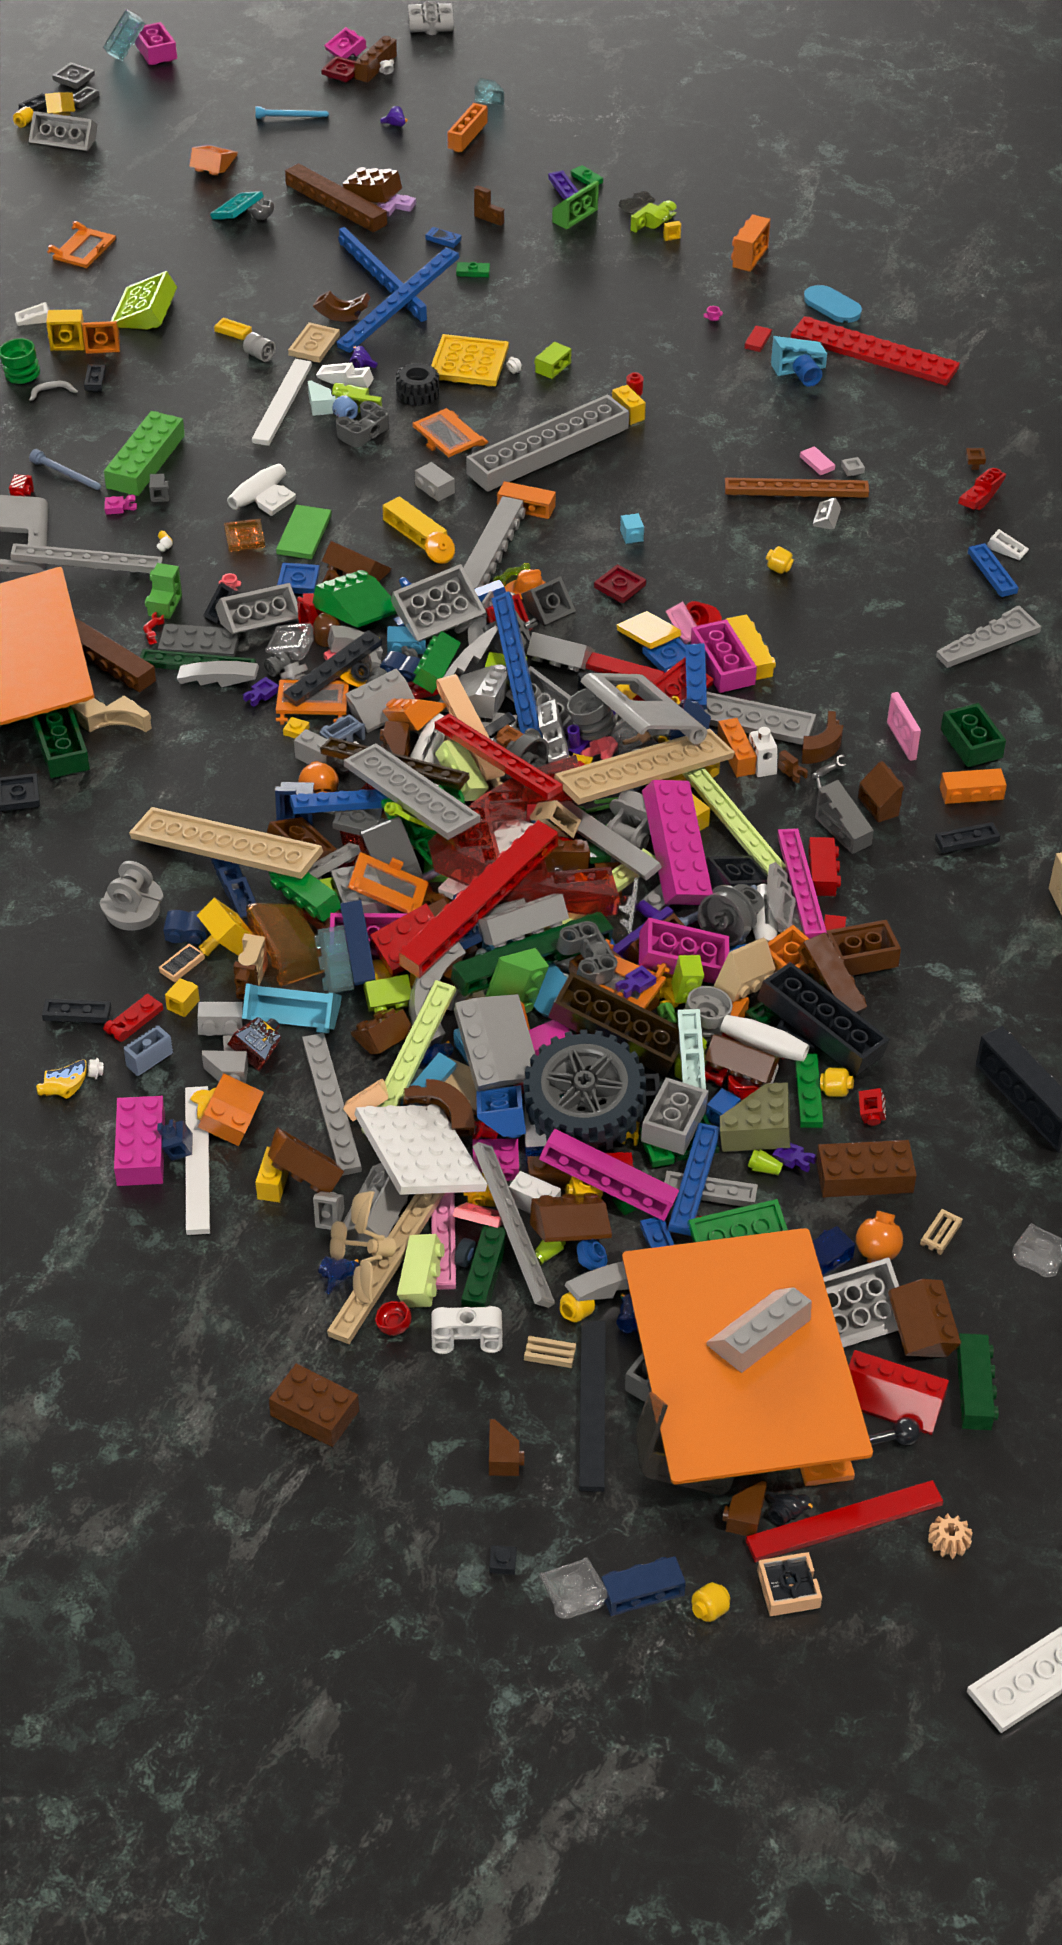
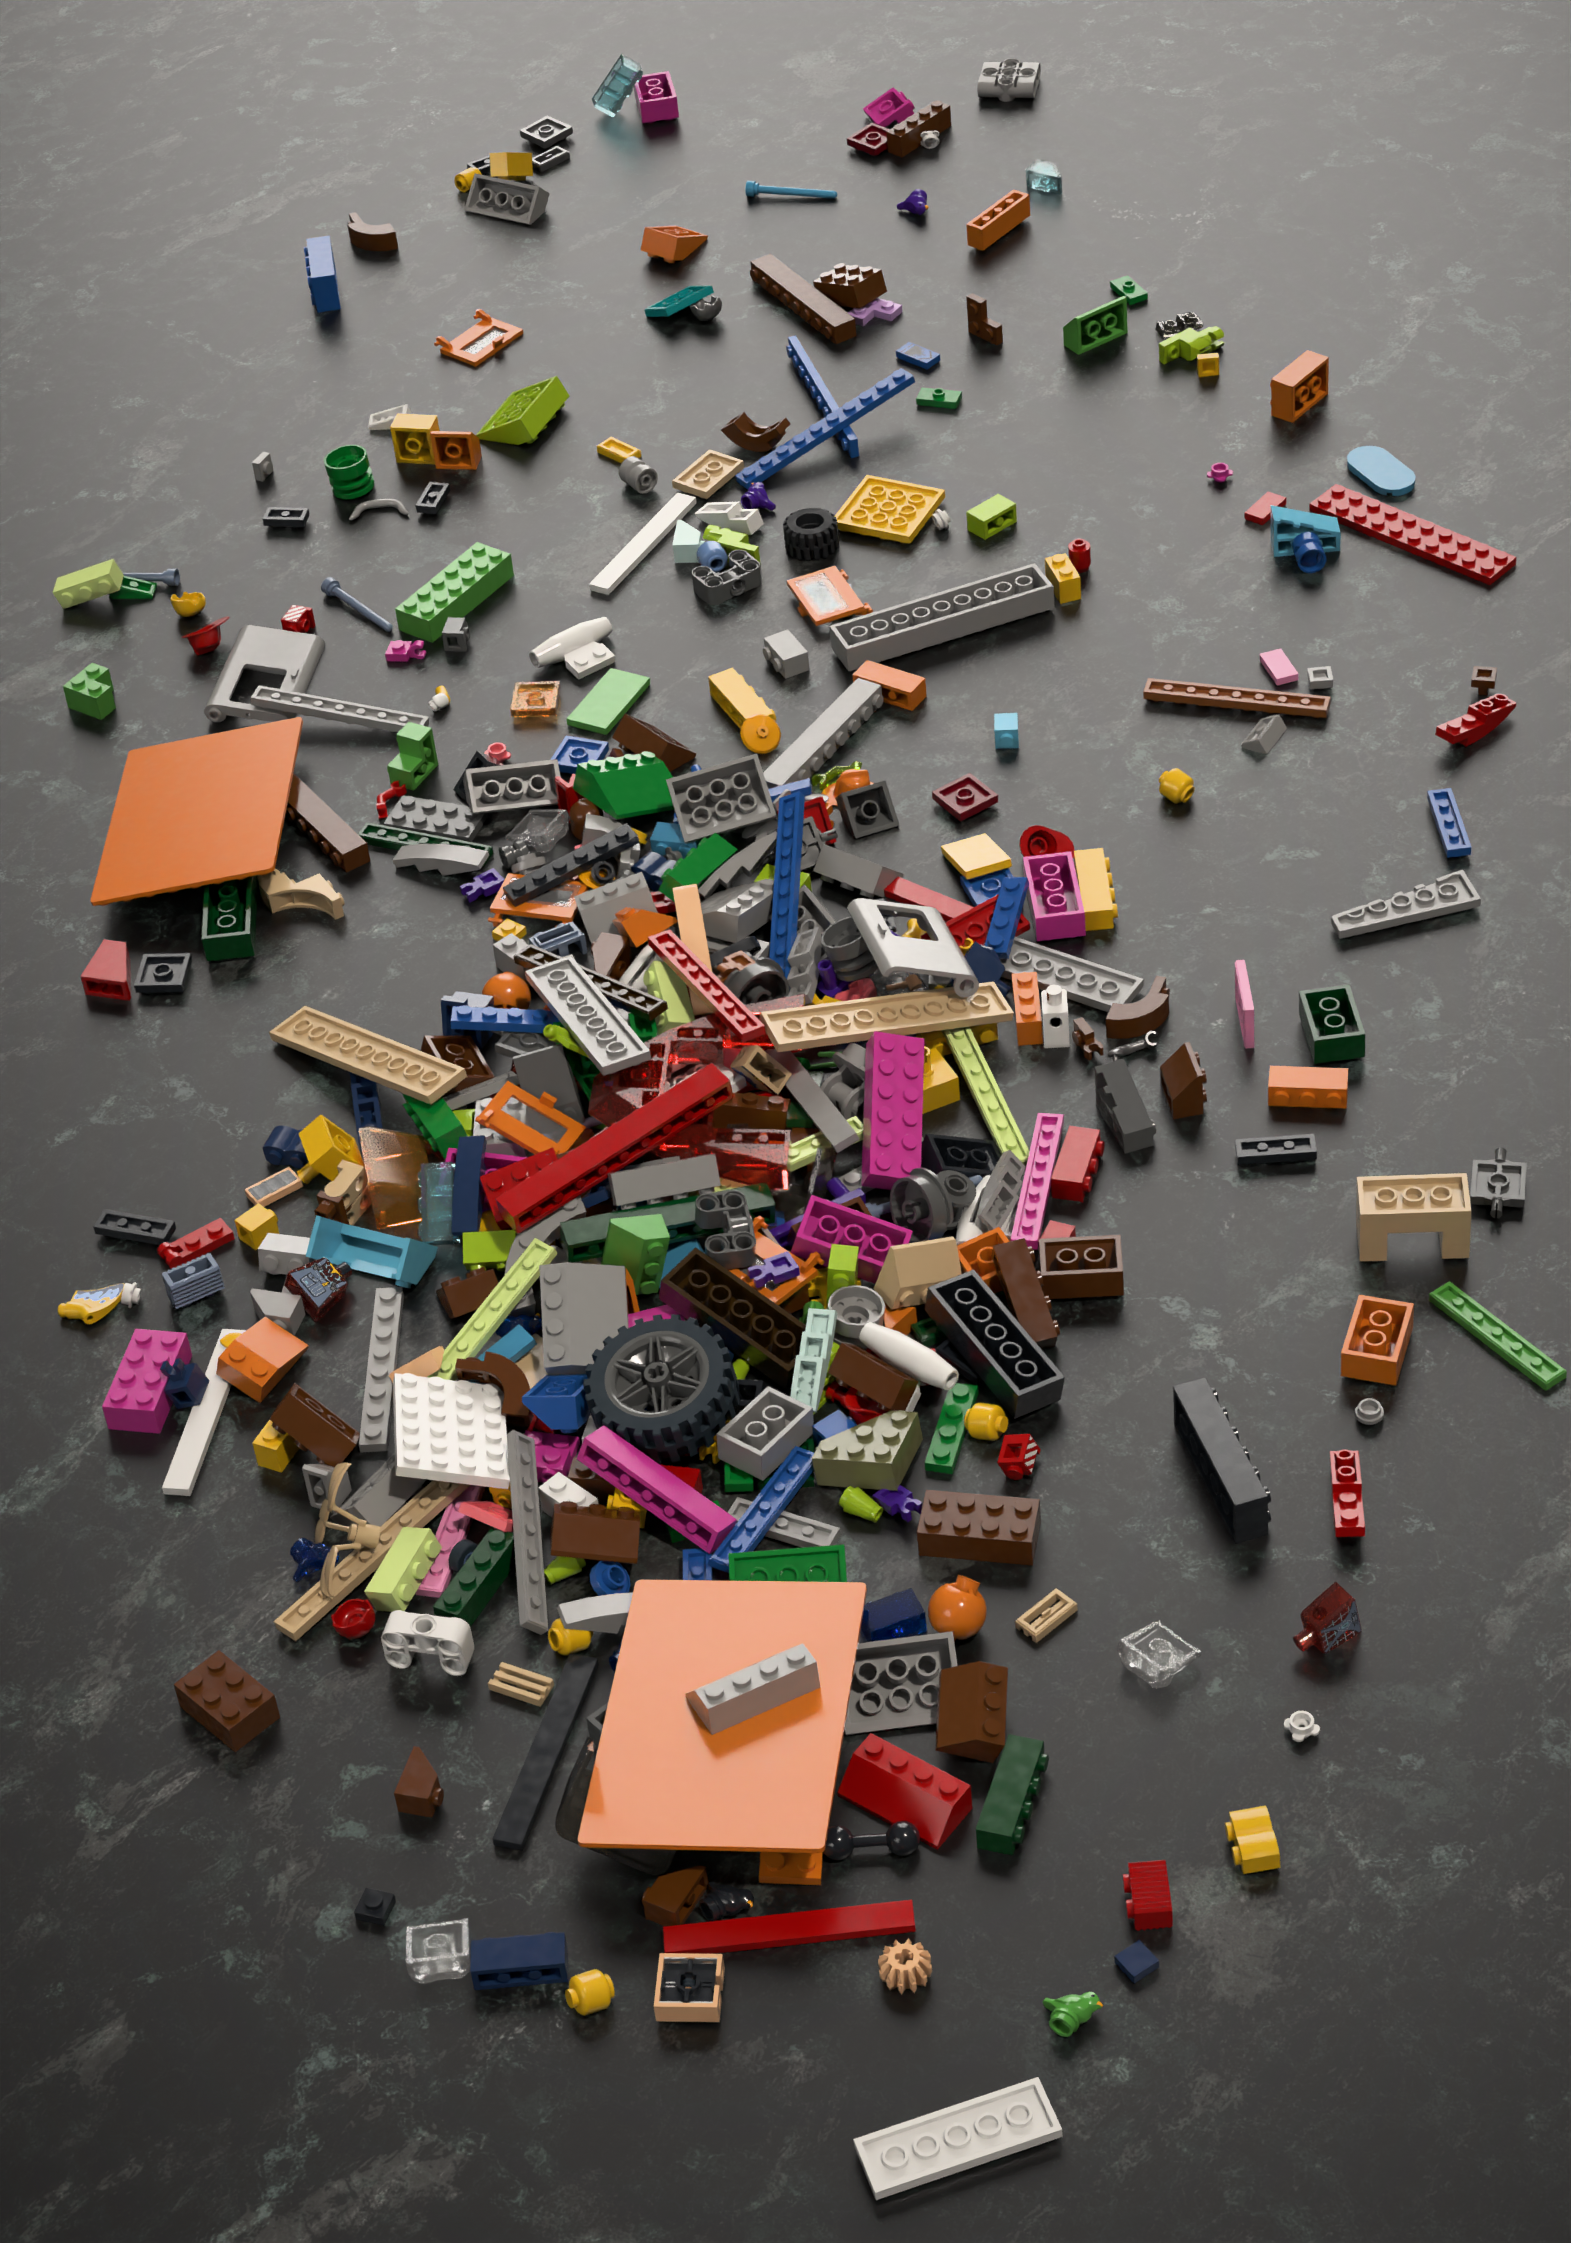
camera: 20 degrees right, 5 degrees down
light grey piece [100,861,163,930] -> none
dark purple plate [548,170,578,200] -> none
bright pink tile [666,601,697,644] -> none
white slope [987,529,1029,560] -> none

